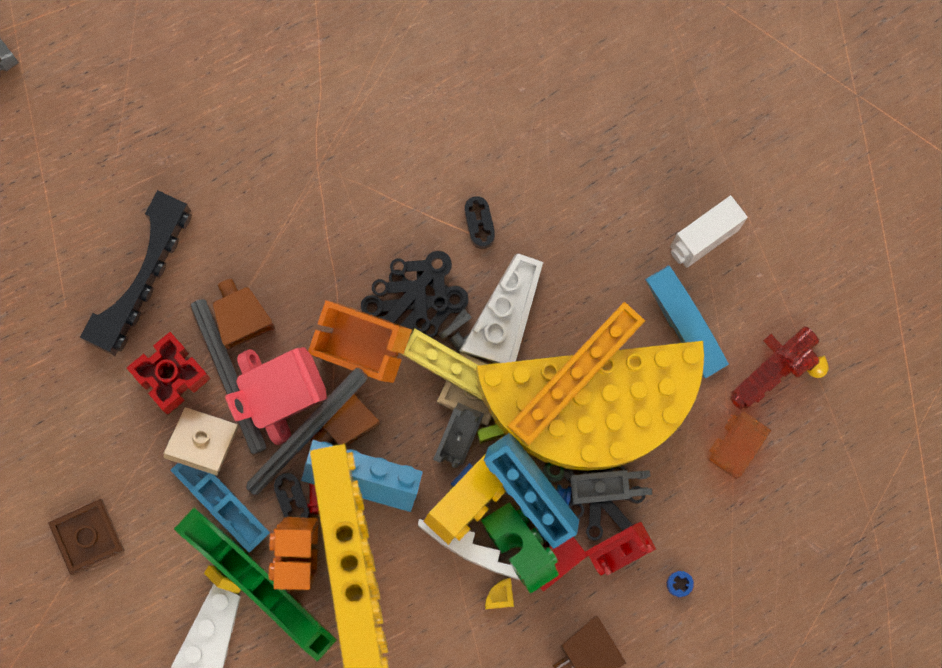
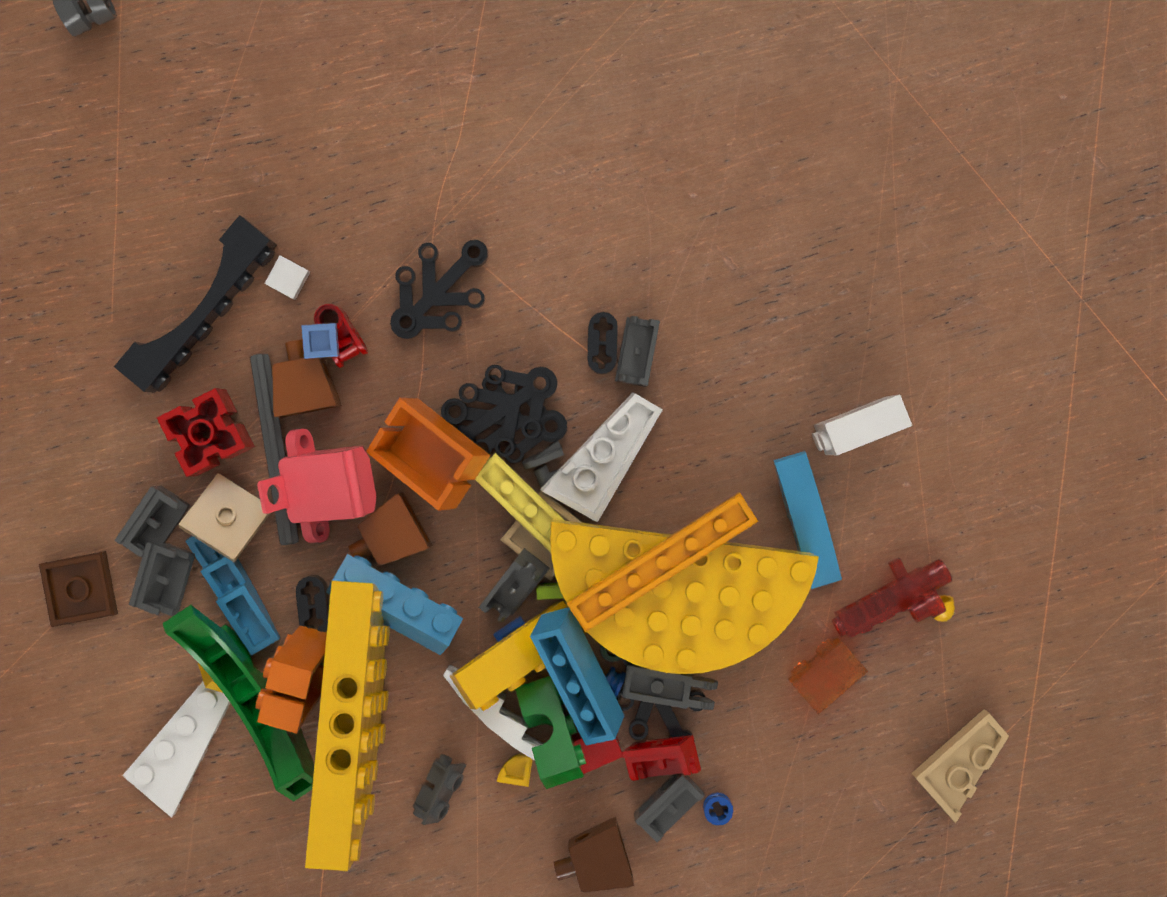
camera: 20 degrees right, 10 degrees up
dark grey axle [246,368,367,495] -> none
none -> dark grey hinge [114,485,190,557]
none -> dark grey hinge [129,542,195,616]
none -> white tile [264,255,310,300]
none -> medium blue plate [301,323,340,359]
none -> red piece [314,304,368,368]
none -> black plant [390,240,488,339]
none -> dark grey hinge [413,754,467,825]
none -> dark grey hinge [615,316,660,387]
none -> dark grey hinge [634,774,705,842]
none -> tan wing [911,709,1009,823]

